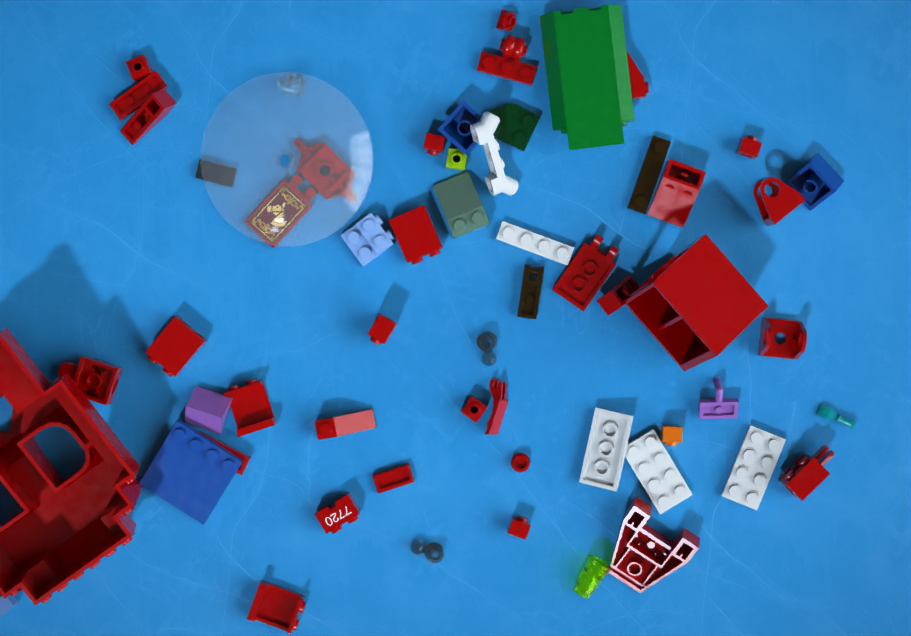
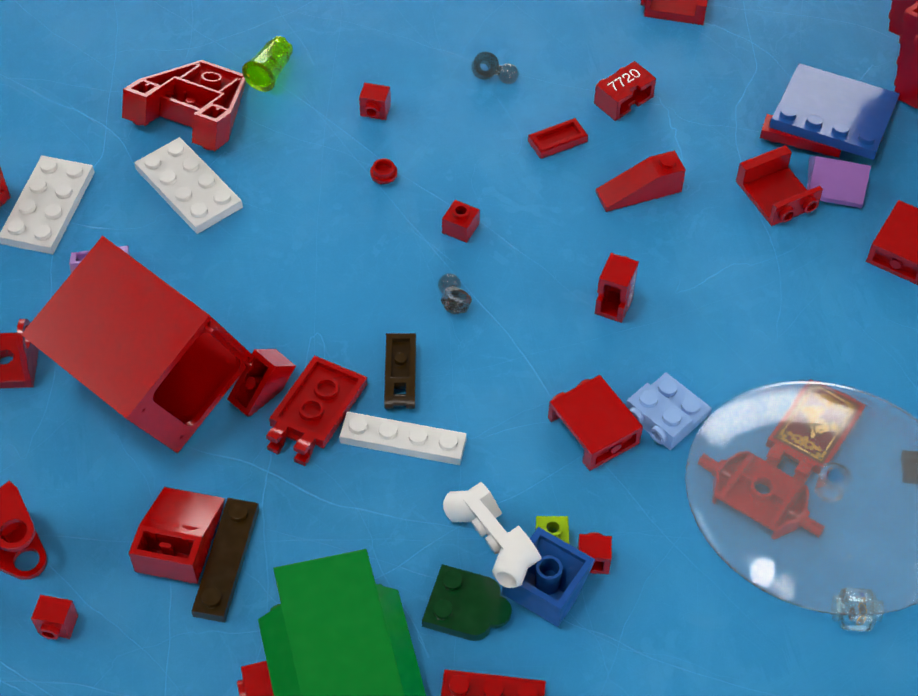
camera: 170 degrees right, 35 degrees down
sand green slope [433,172,490,239] -> none
red arm [485,378,508,435] -> none
white plate [579,407,634,491] -> none
orange plate [660,425,683,446] -> none

